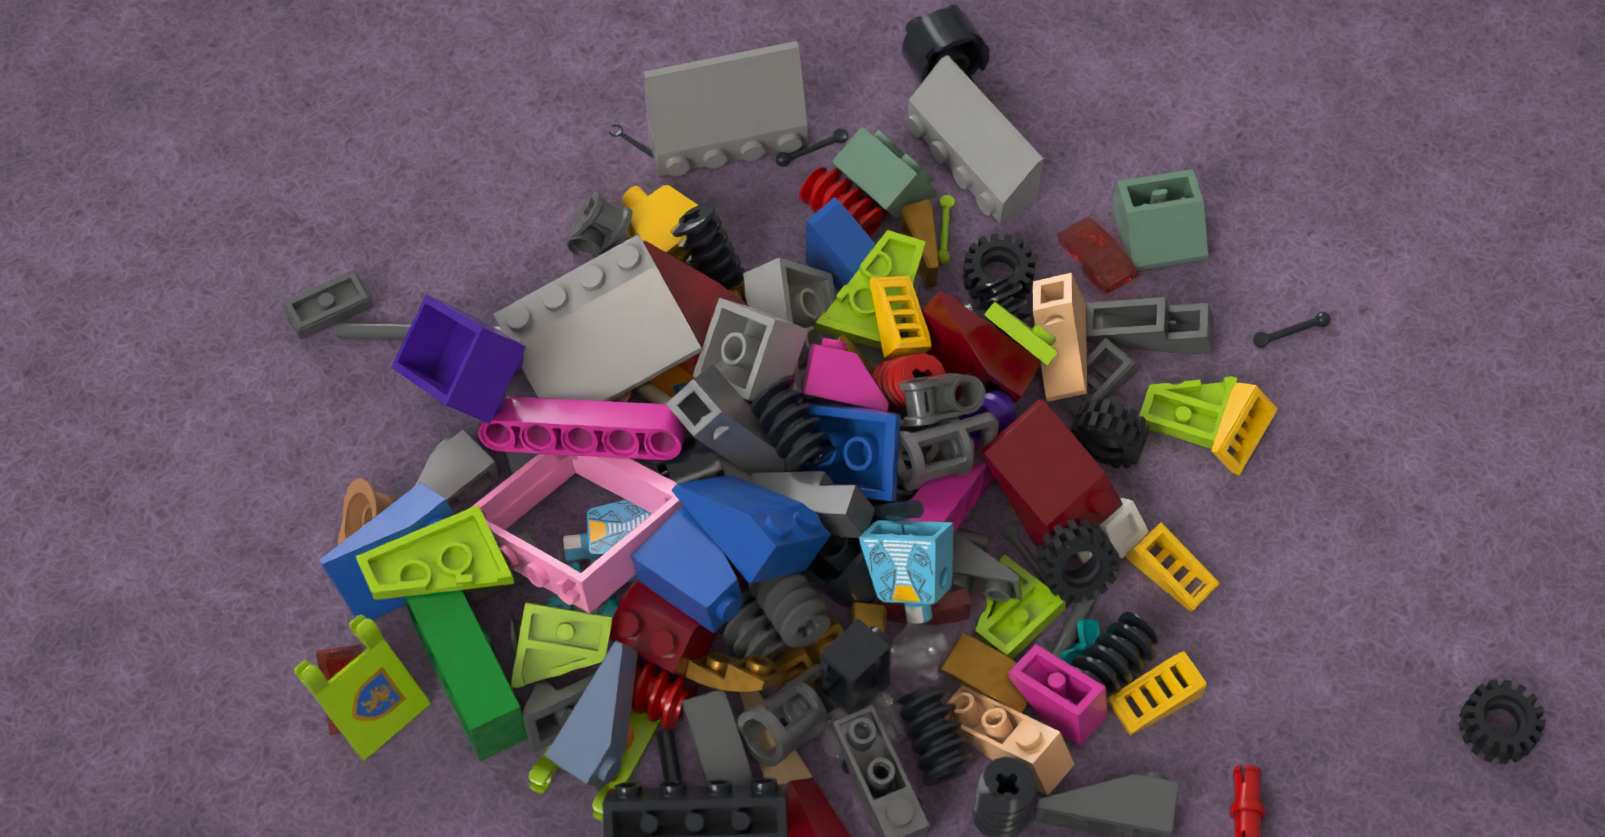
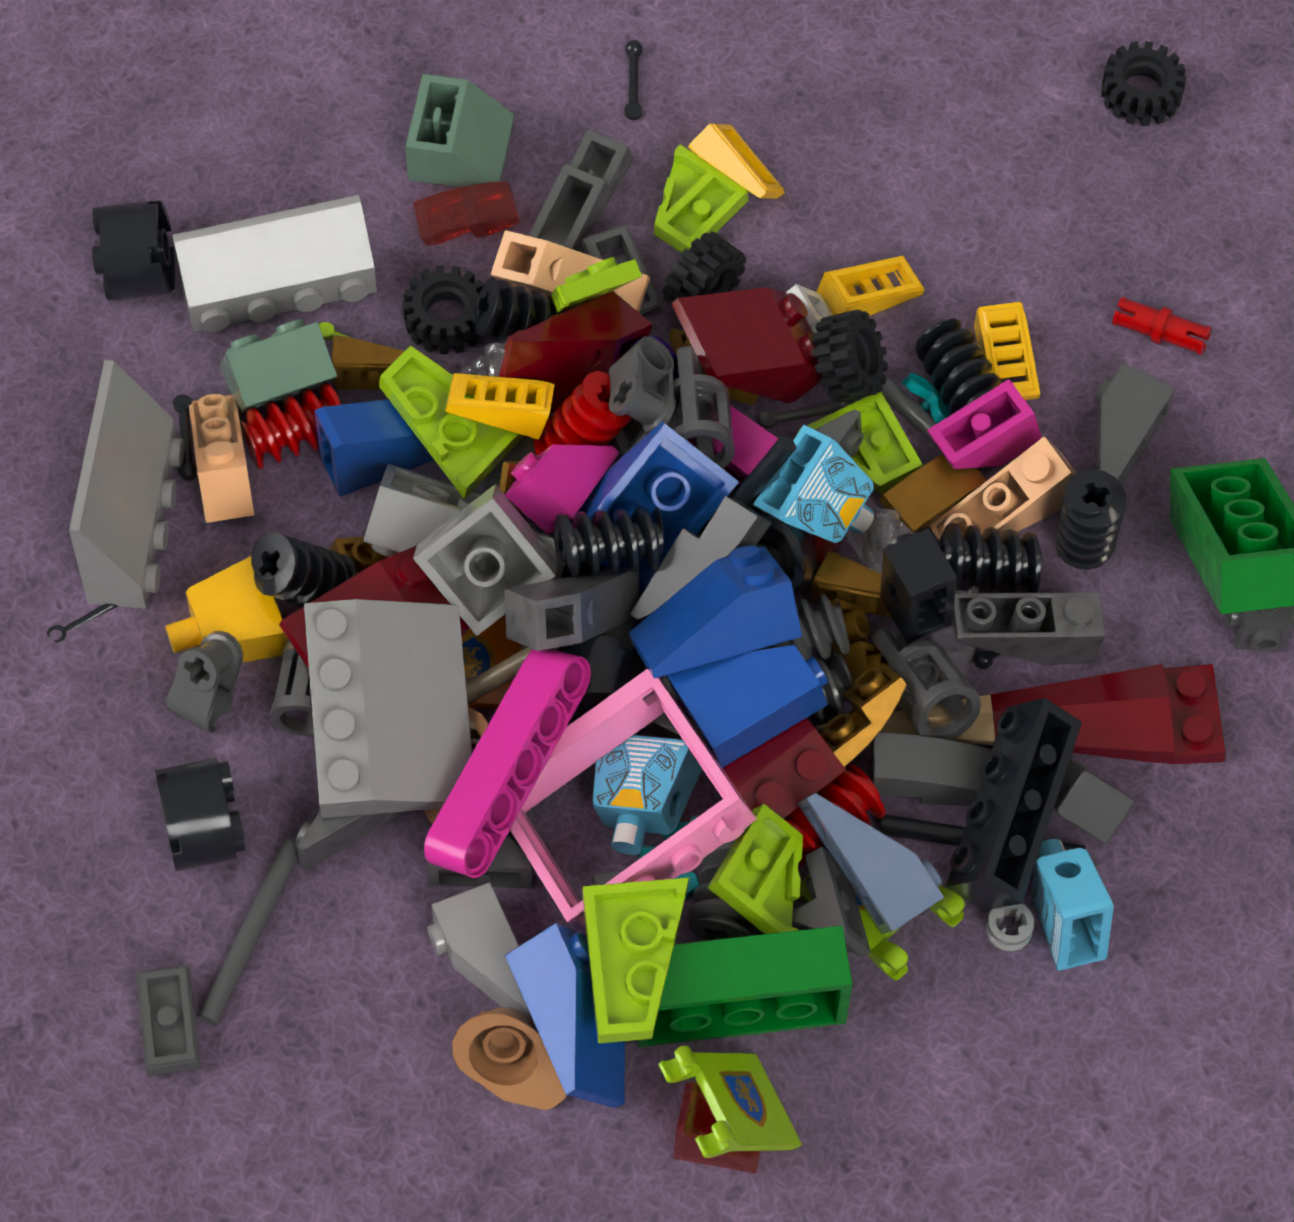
camera: 70 degrees left, 0 degrees up
dark purple piece [391,294,526,424] -> none
none -> black brick [155,758,245,871]
none -> light nougat slope [189,394,255,523]

